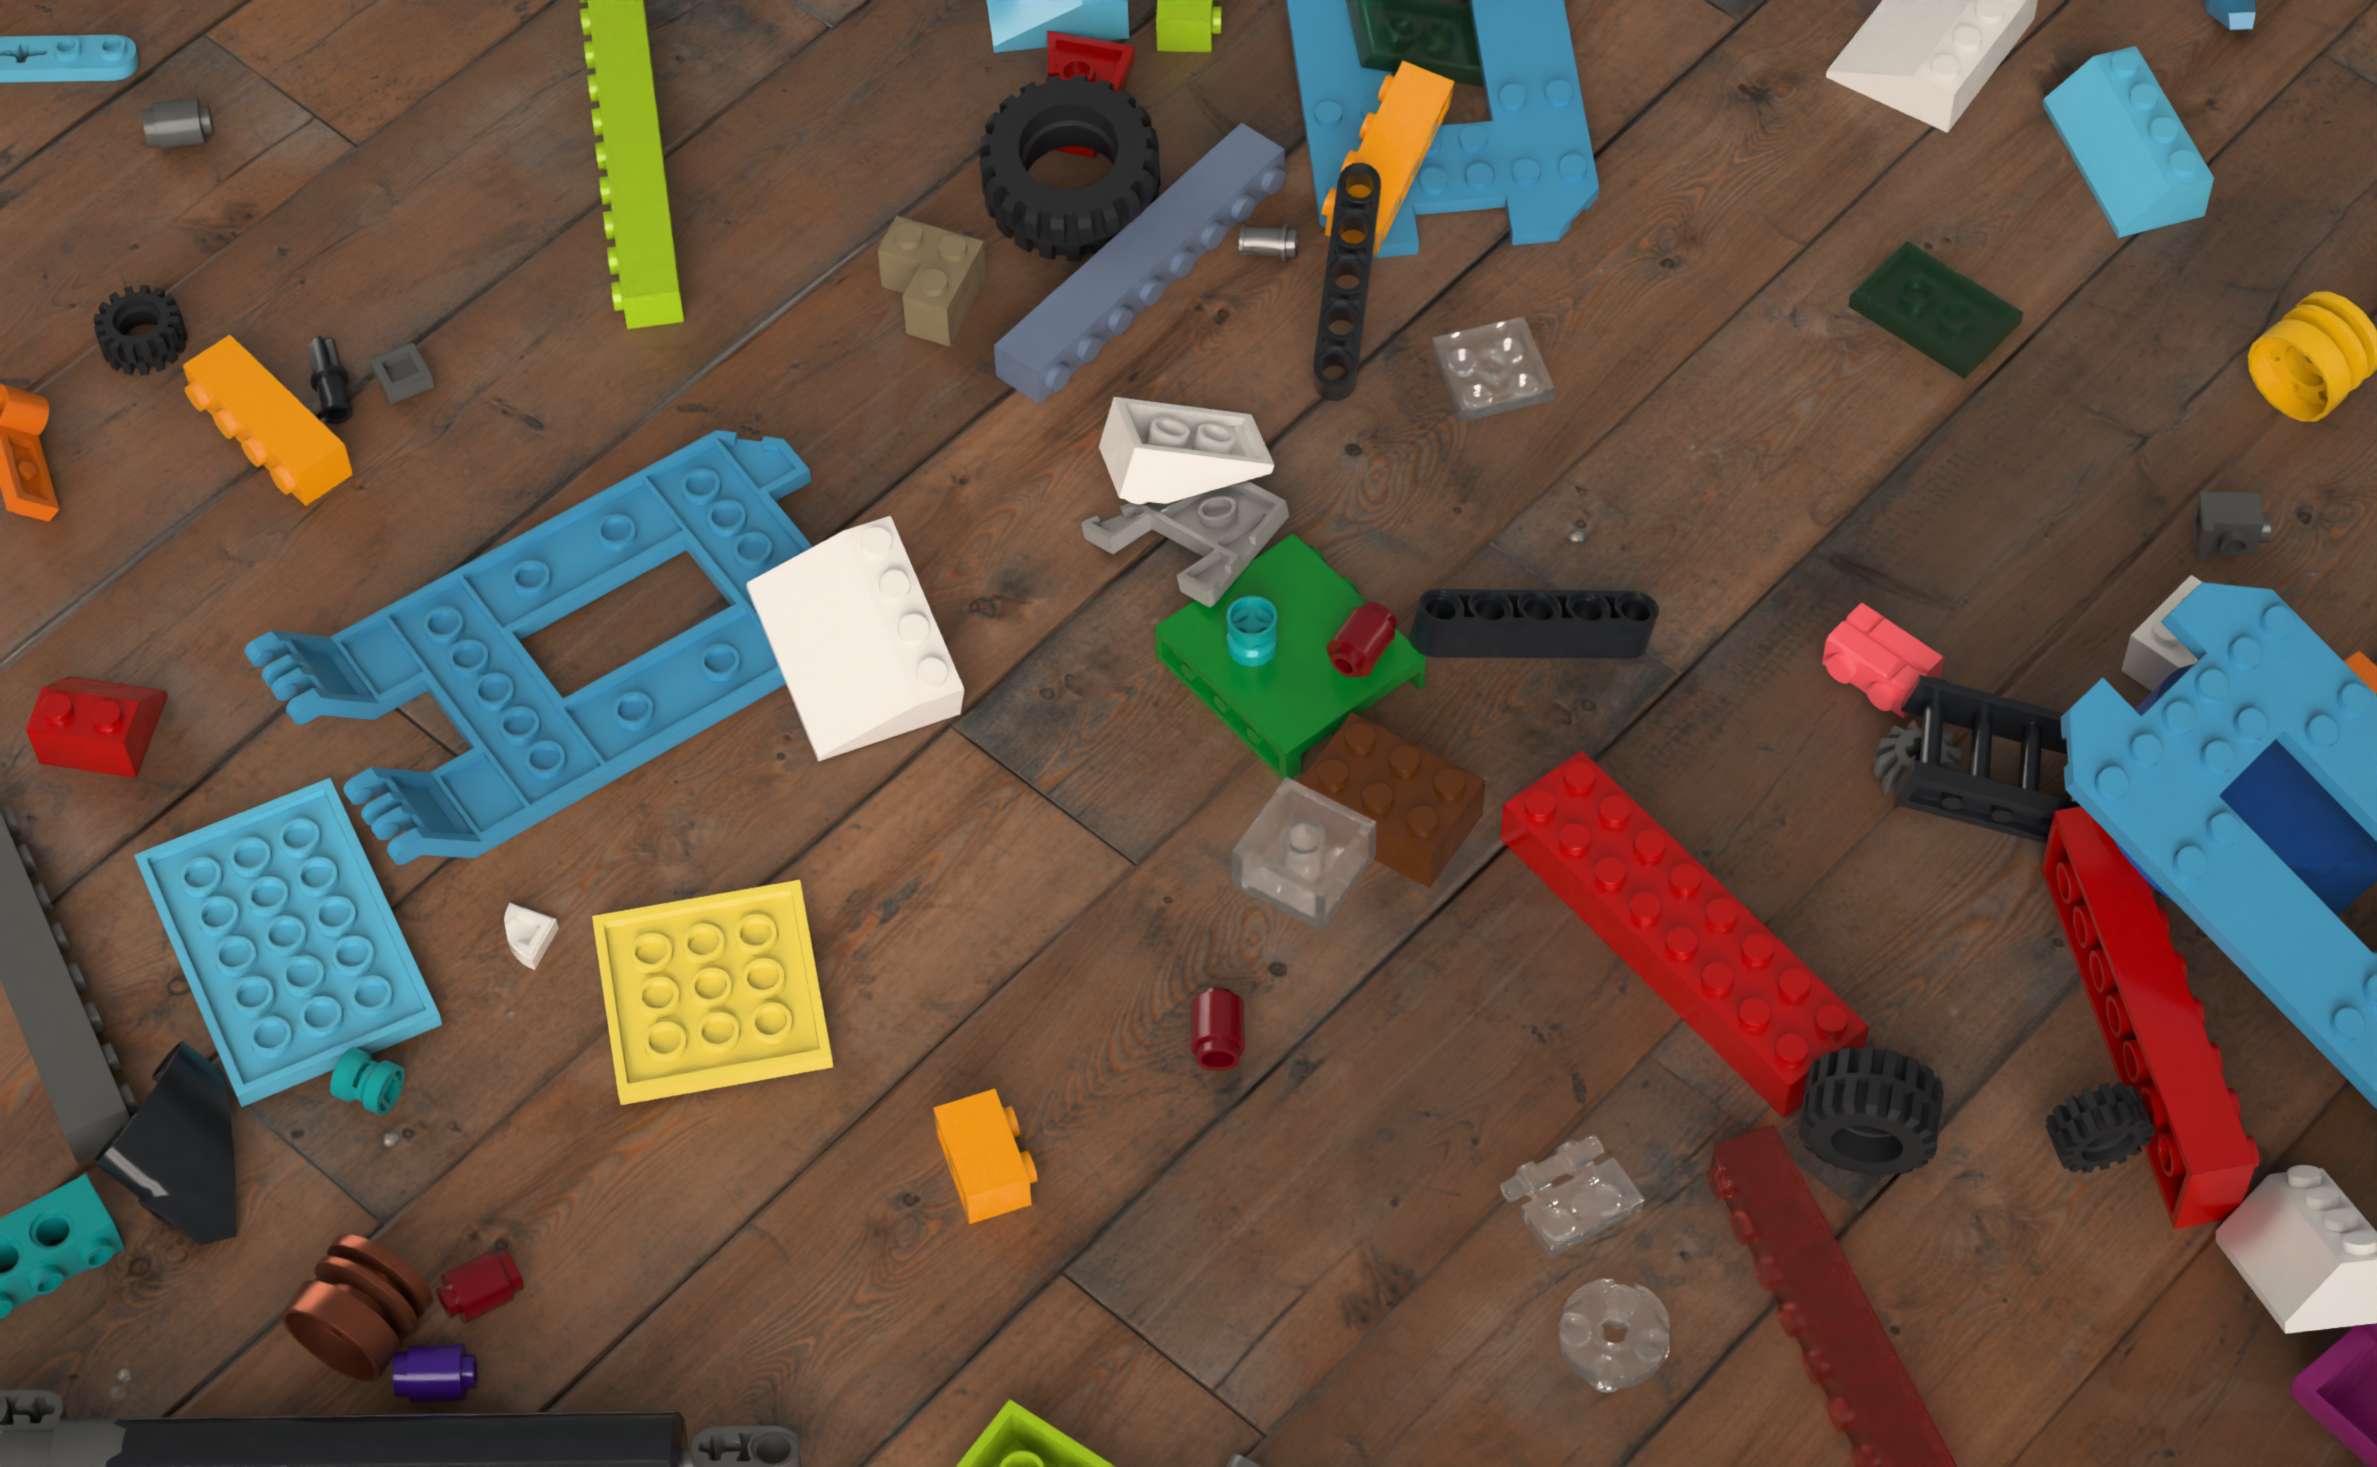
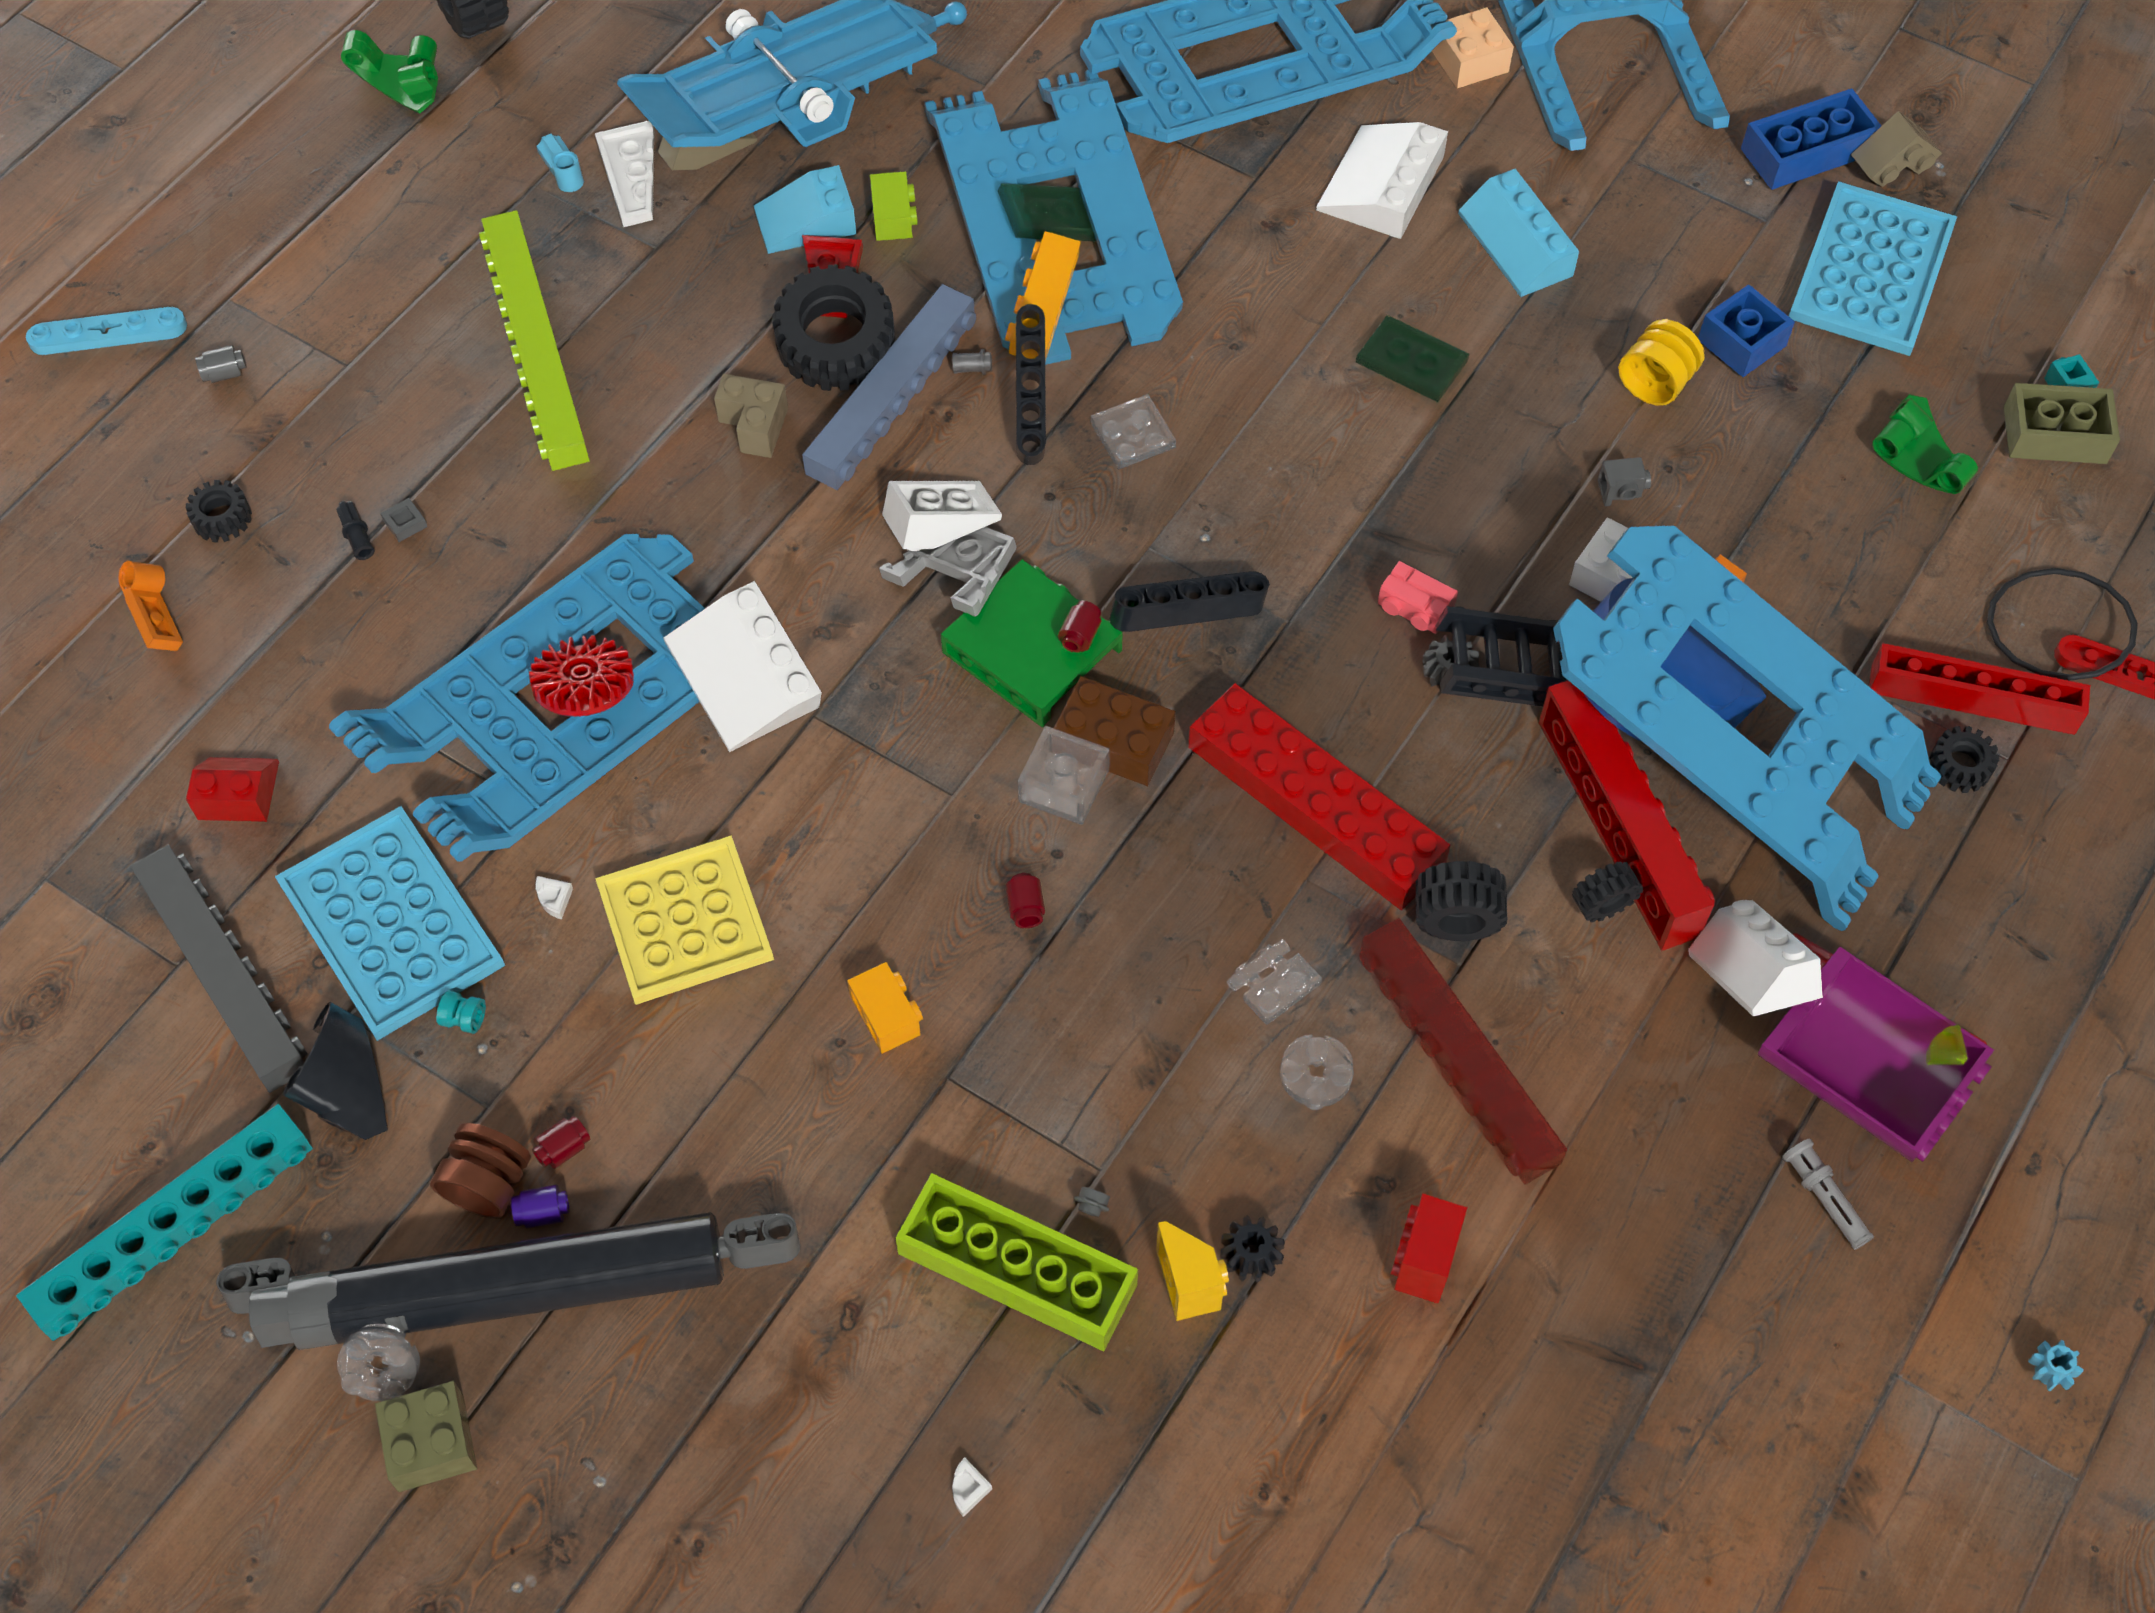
camera: 10 degrees left, 5 degrees up
light orange brick [183,335,353,506] -> none
teal wheel [1226,595,1278,667] -> none
none -> red wheel [529,635,634,717]

